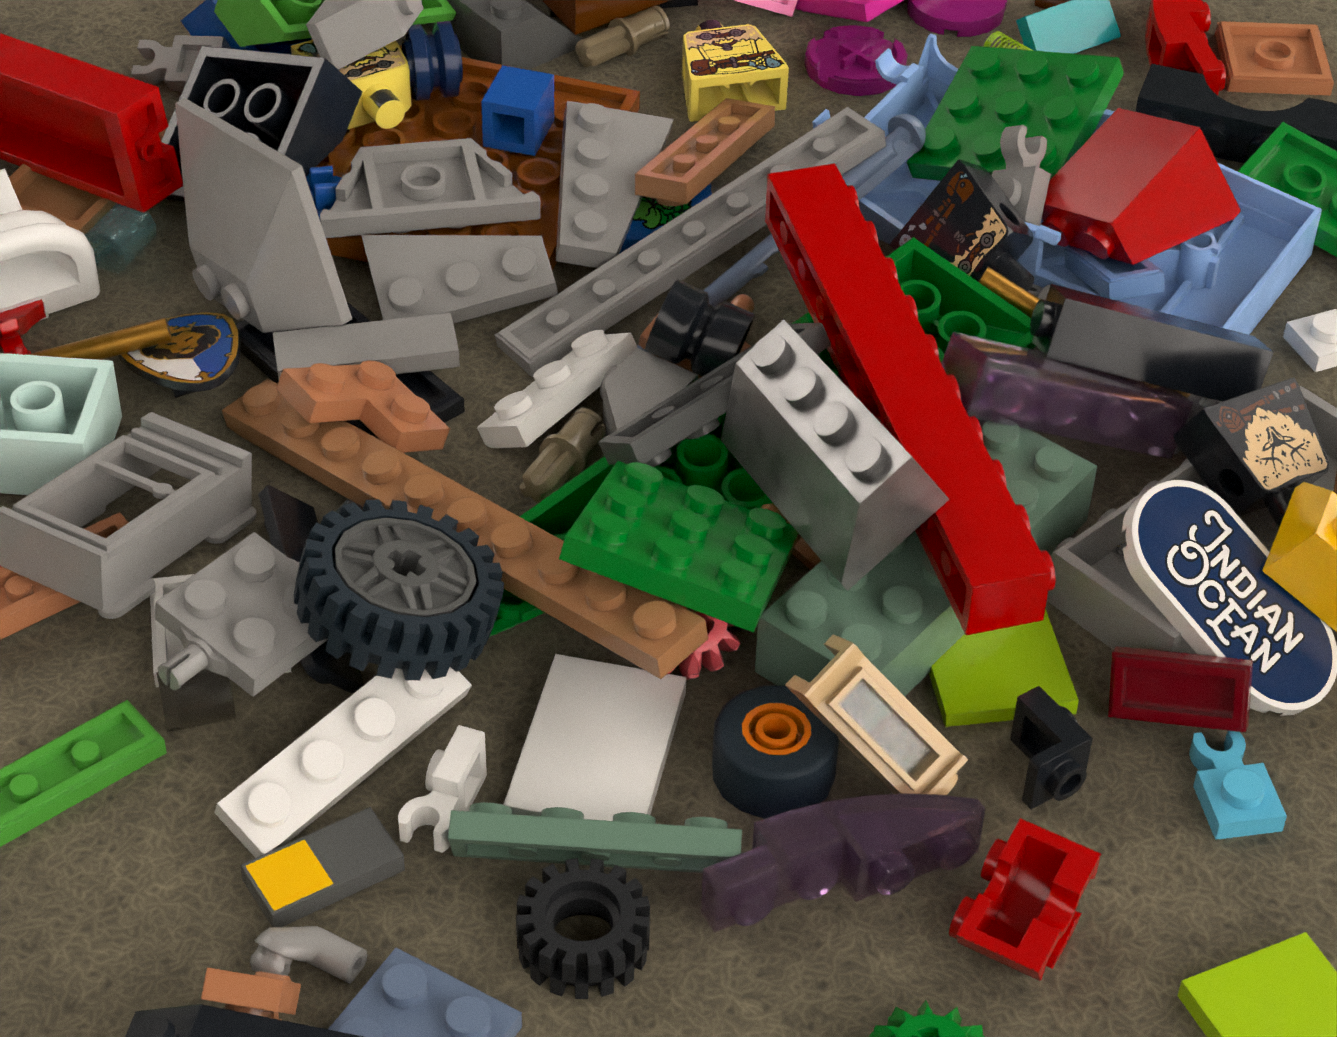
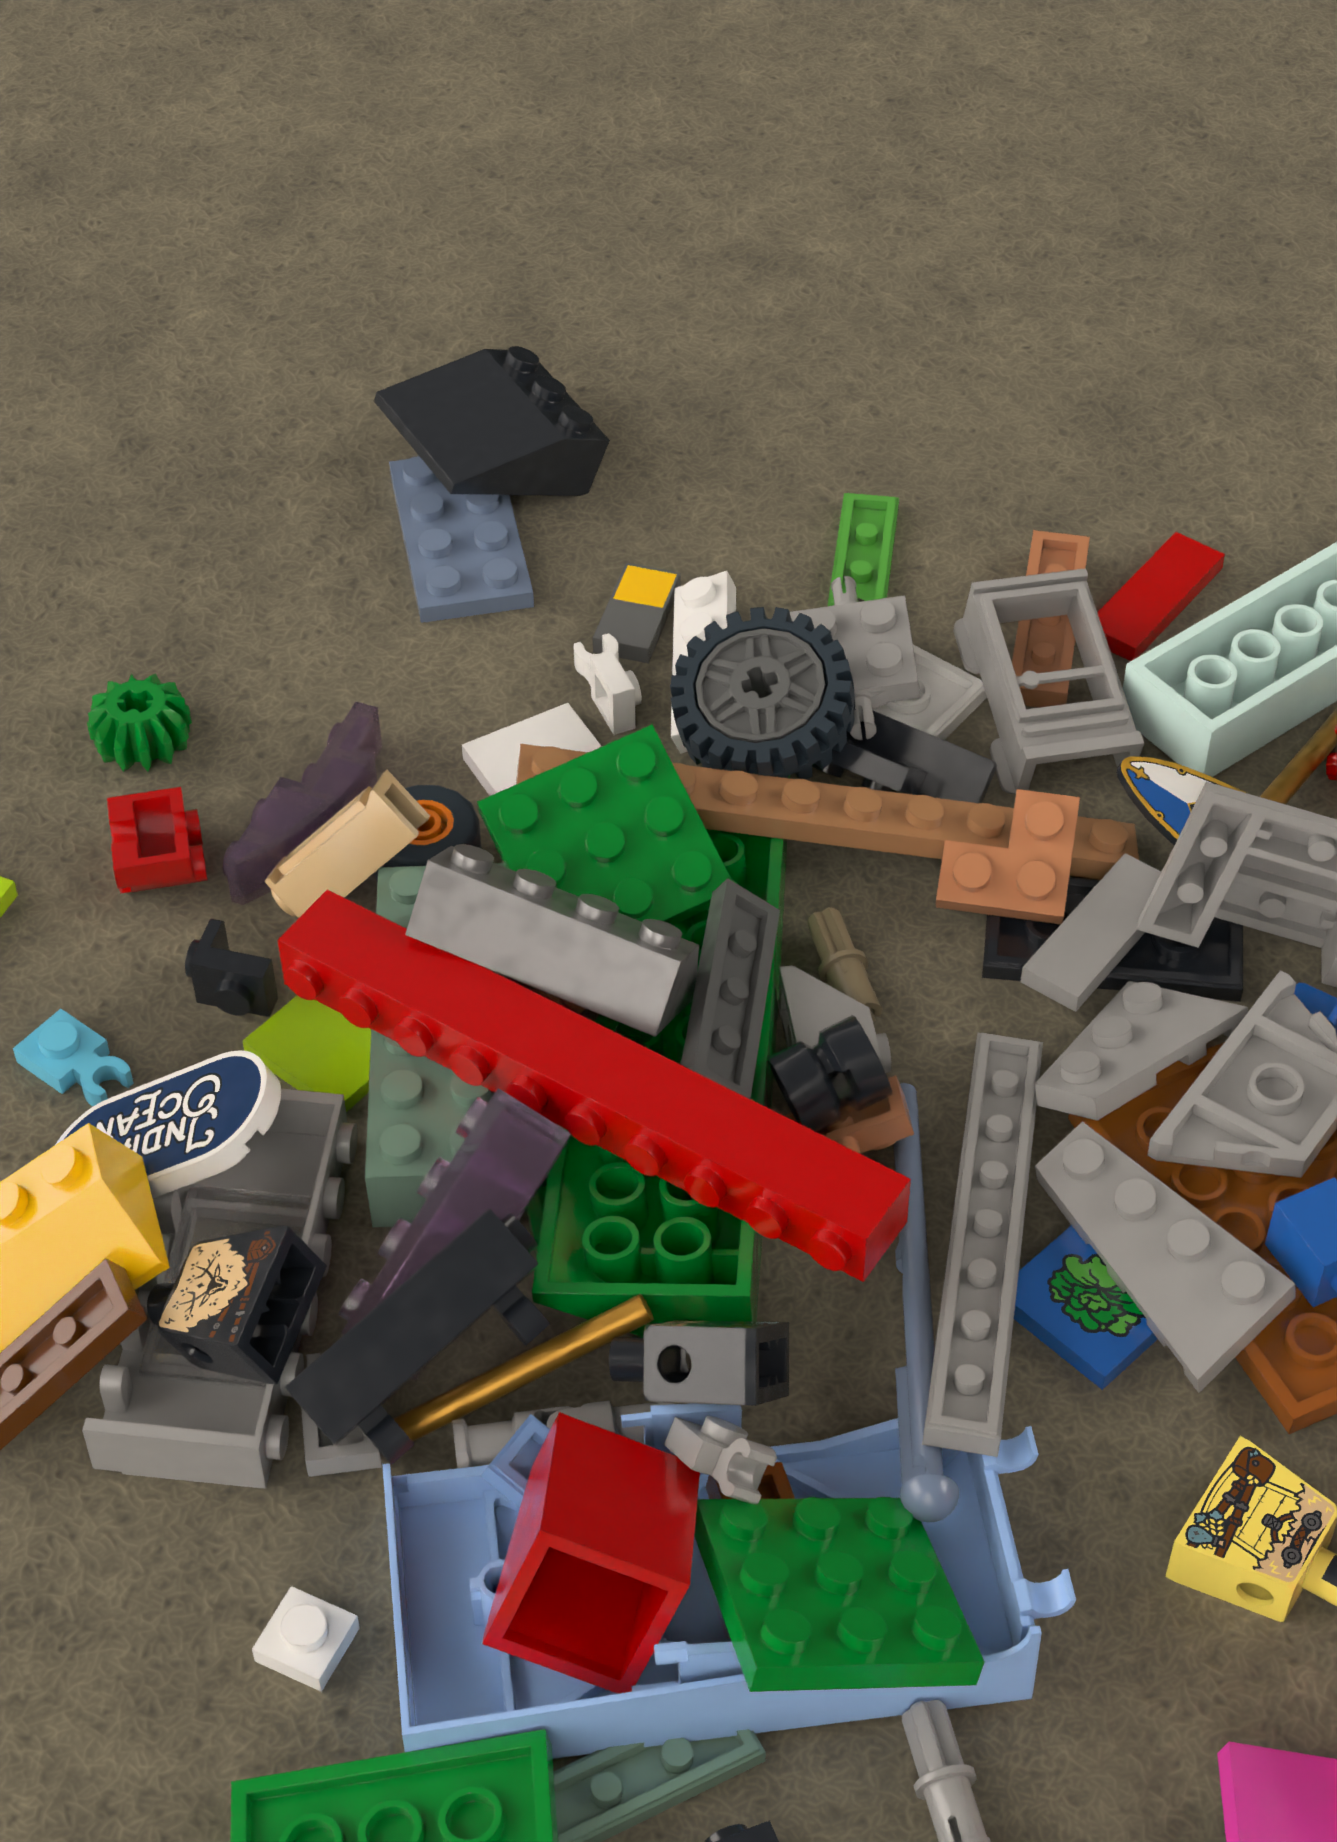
camera: 140 degrees right, 5 degrees up
nougat plate [201,967,301,1020] -> none
light grey arm [250,926,367,984] -> none
sand green plate [448,802,742,875] -> none
white plate [477,330,638,448] -> none
black tyre [516,858,650,999] -> none
medium nougat plate [635,98,775,206] -> none
magenta tile [804,25,908,96] -> none
dark red tile [1108,646,1253,733] -> none

